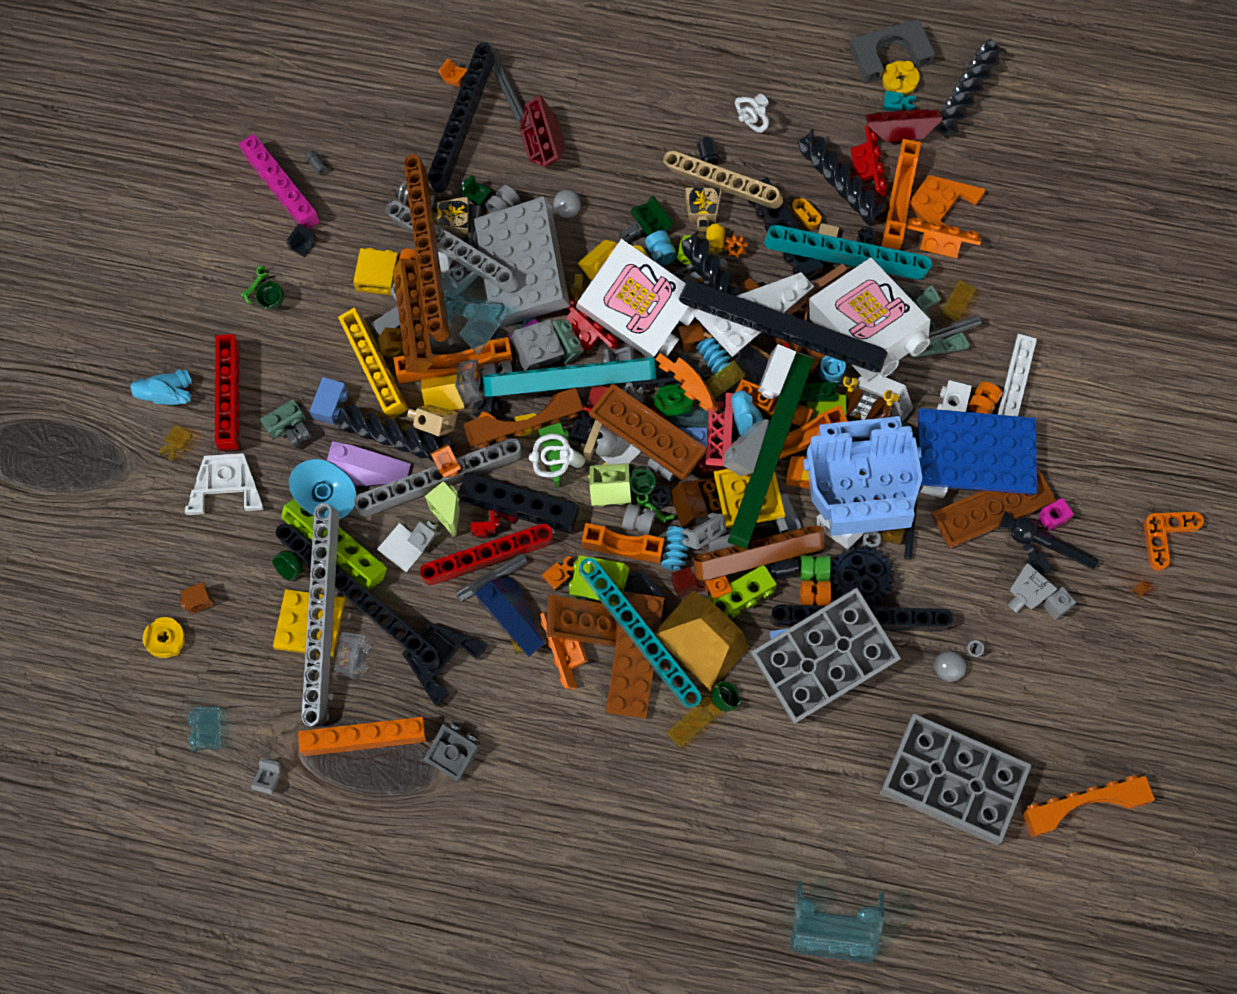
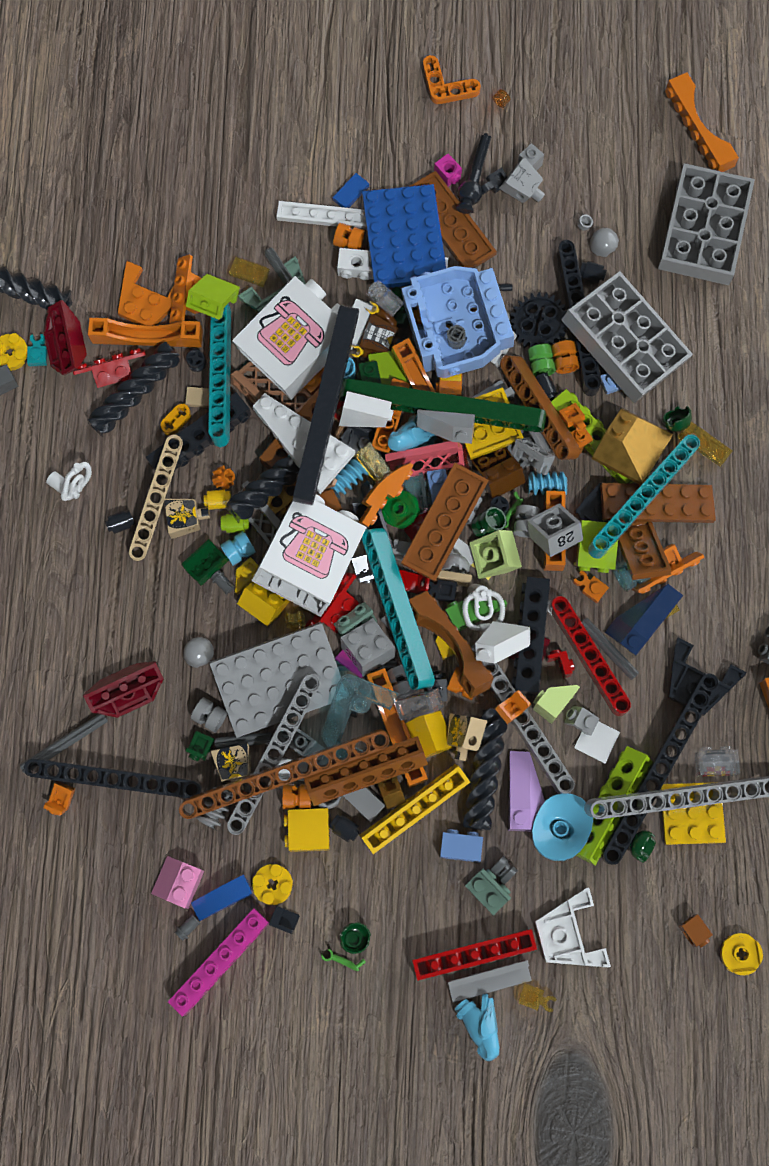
camera: 100 degrees left, 5 degrees up
clear red brick [671,567,697,598] -> none
none -> bright pink slope [151,856,204,909]
none -> lime panel [186,274,240,320]
none -> blue slope [191,875,253,921]
none -> yellow plate [253,864,293,905]
none -> black brick [329,814,360,842]
none -> blue tile [333,173,369,208]
none -> clear brick [367,280,404,317]
none -> dark grey wheel [447,325,466,349]
none -> light grey fence [447,960,532,1002]
none -> white slope [475,621,530,664]
none -> light grey brick [527,503,583,557]
none -> orange plate [559,403,587,436]
none -> black brick [580,261,607,284]

